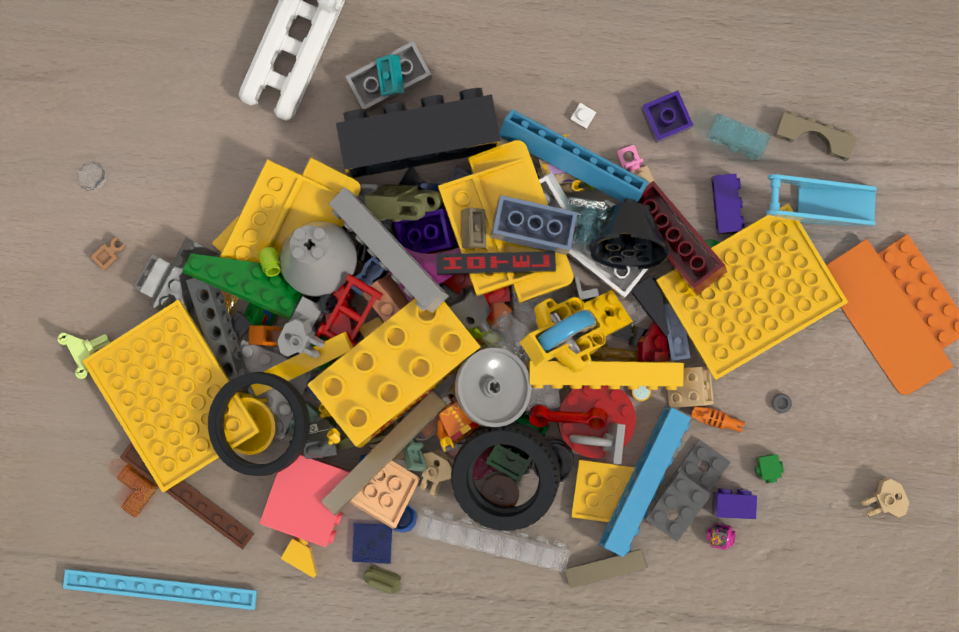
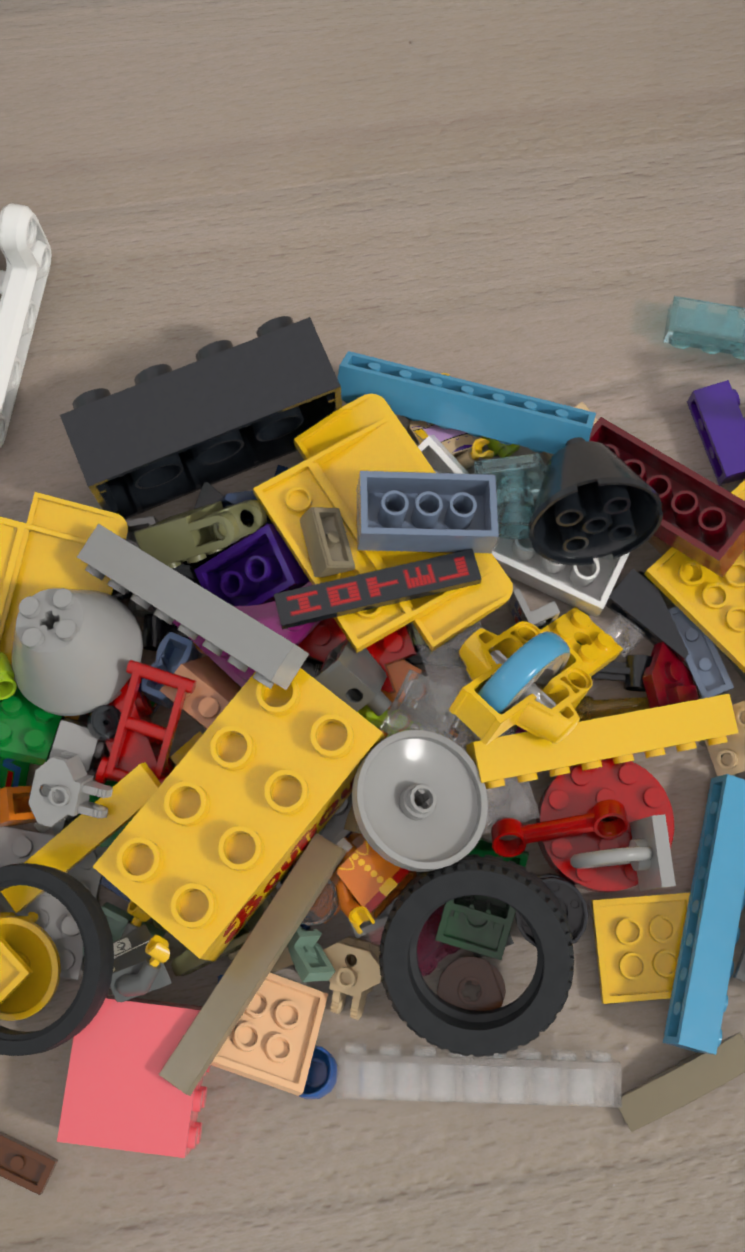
camera: 15 degrees left, 10 degrees down
yellow slope [281,537,318,578] -> none
light grey brick [345,41,432,112] -> none
clear blue tile [352,523,393,564] -> none
olive piece [364,565,401,594] -> none
teal slope [376,54,405,97] -> none
white plate [570,103,596,129] -> none
bright pink bracket [617,145,644,172] -> none
light aqua tile [631,386,651,401] -> none
dark purple brick [641,90,693,143] -> none

